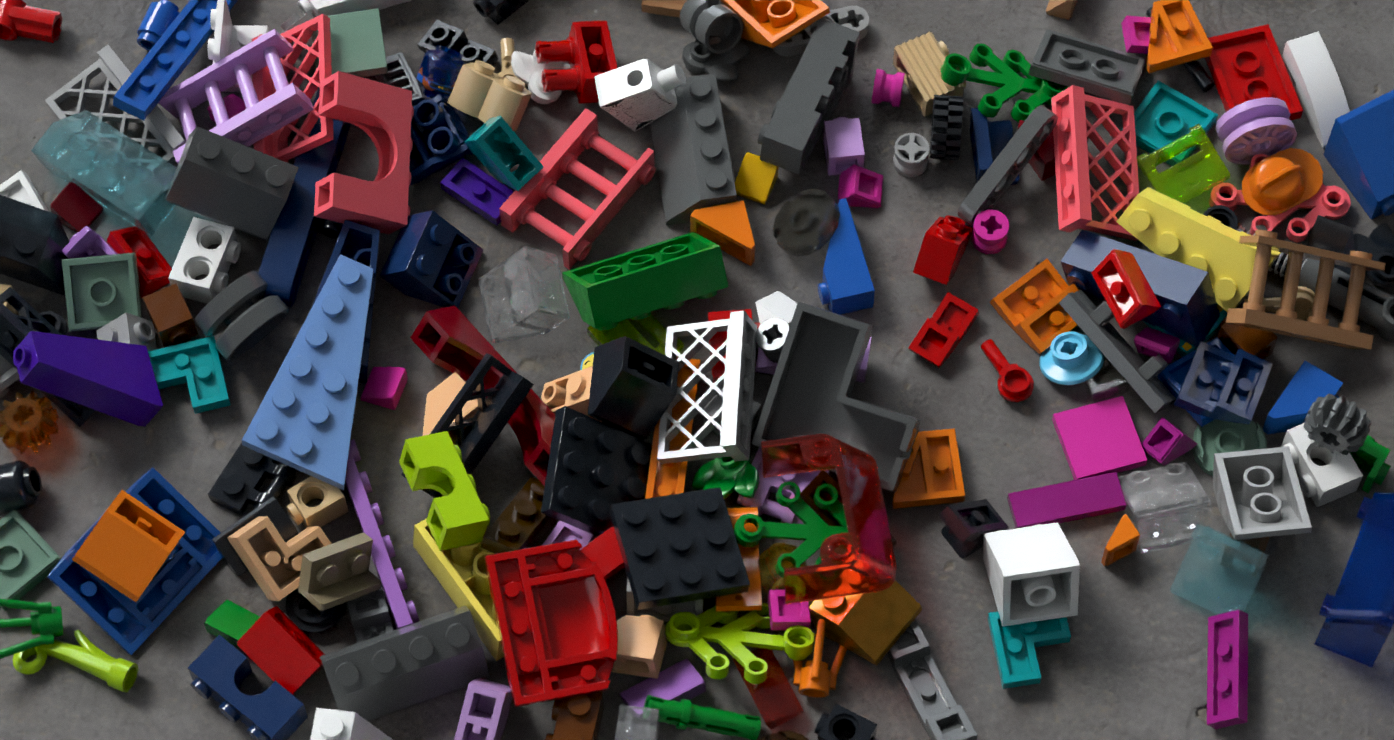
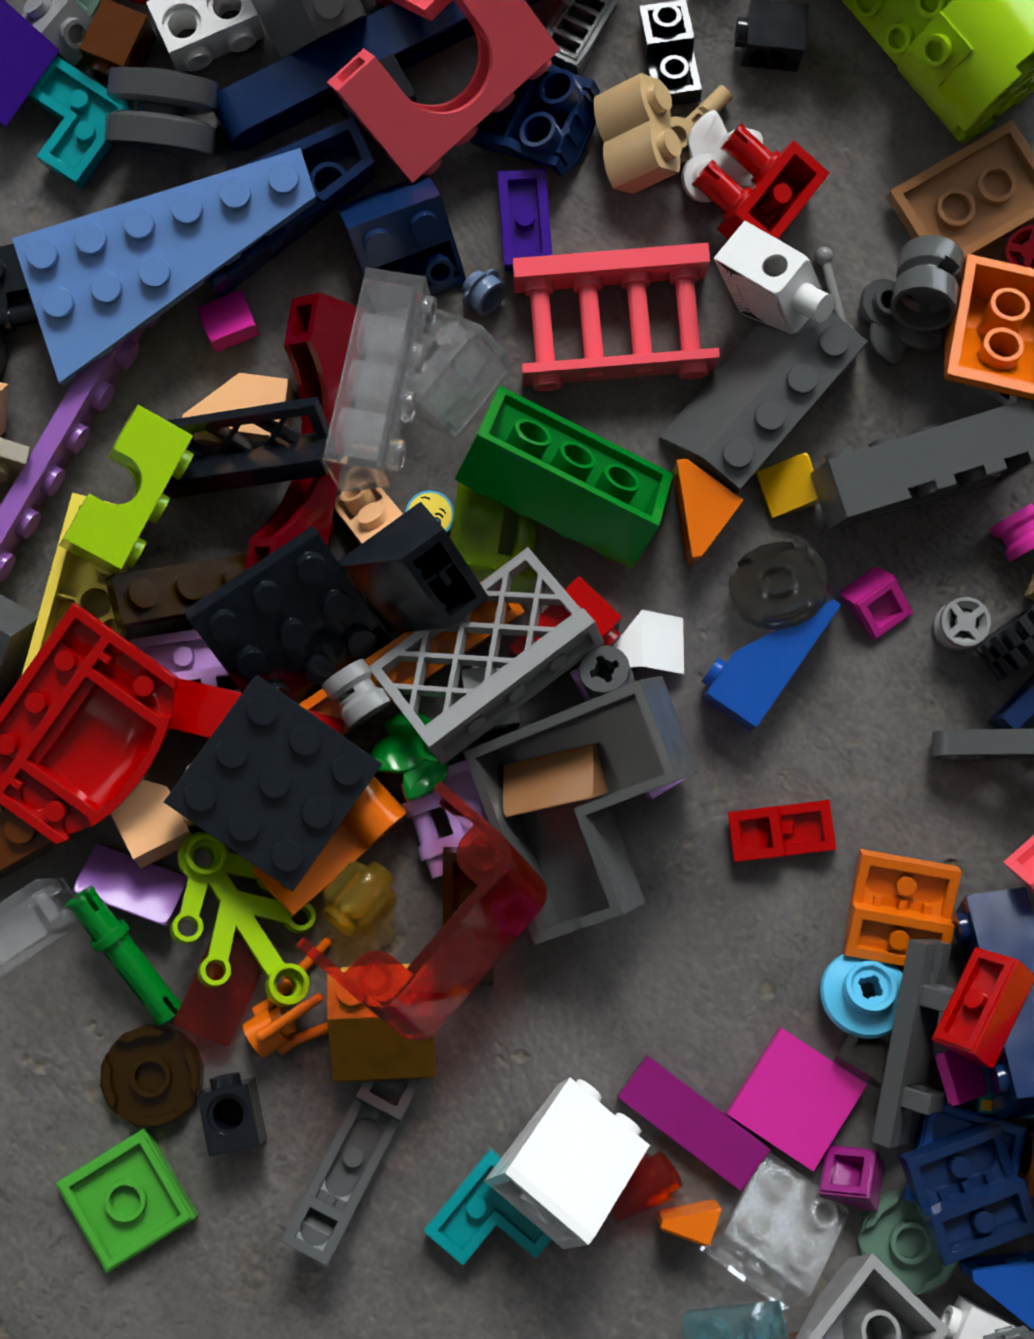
camera: 45 degrees right, 20 degrees up
tan brick [286,476,348,528] -> none
clear blue head [416,46,466,98] -> none
teal torso [465,116,544,191] -> none
green plant [733,481,882,581] -> none
dark pink plate [768,590,811,630] -> none
lavender brick [823,117,865,176] -> none
orange wing [892,428,965,509] -> none
red slope [913,215,973,285] -> none
black slope [939,499,1008,558] -> none
dark pink wheel [972,209,1009,254] -> none
red plate [981,339,1034,402] -> none
none -> light grey wheel [321,659,391,729]
none -> clear slope [323,267,437,492]
none -> sand blue plate [462,269,506,316]
none -> medium nougat slope [502,743,608,817]
none -> clear red cone [611,1150,683,1222]

